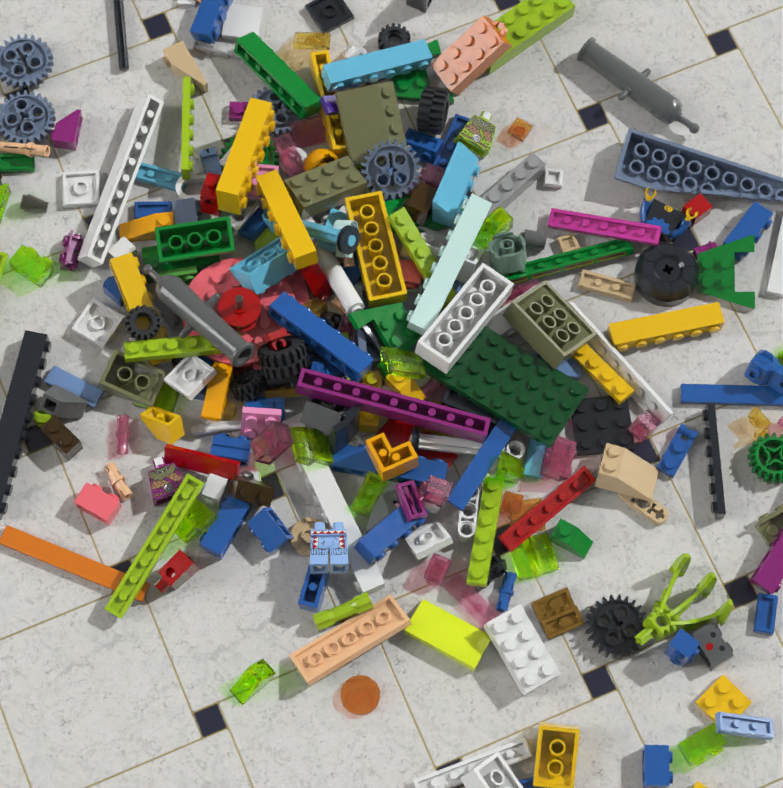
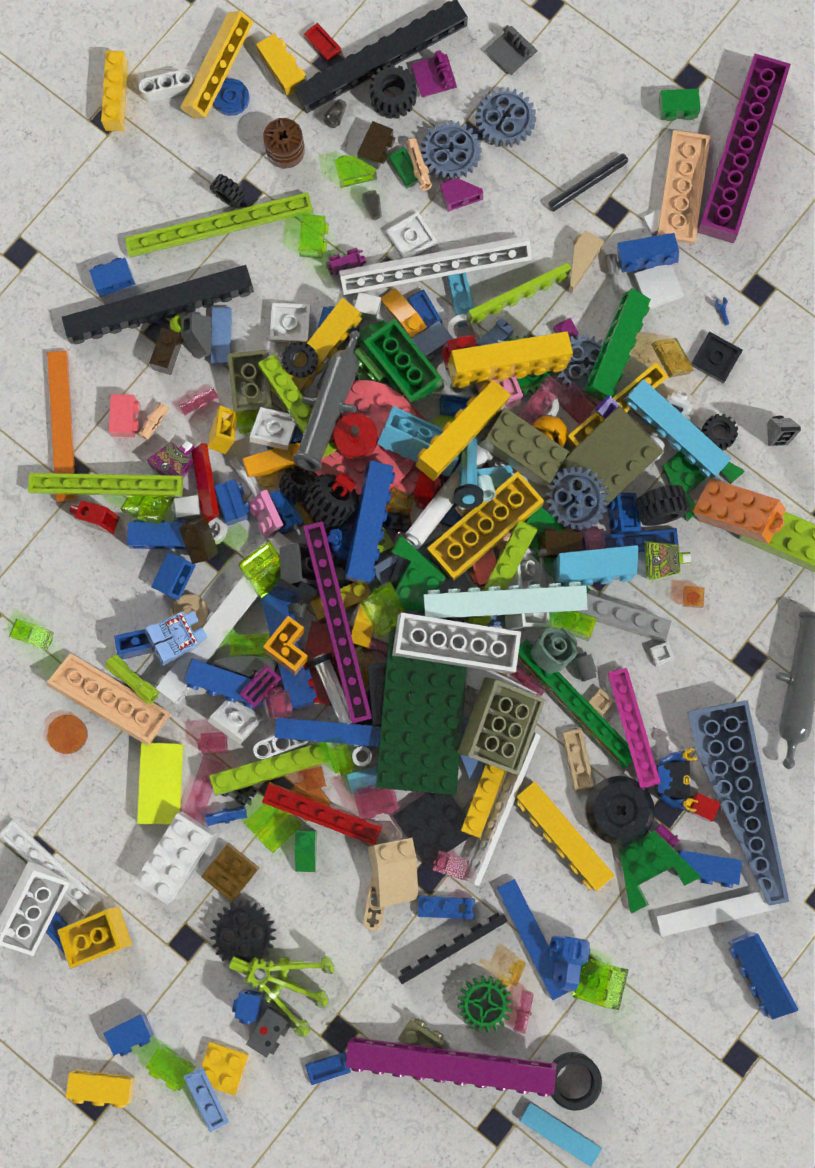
camera: 70 degrees right, 10 degrees up
clear pink brick [250,421,294,465] -> none

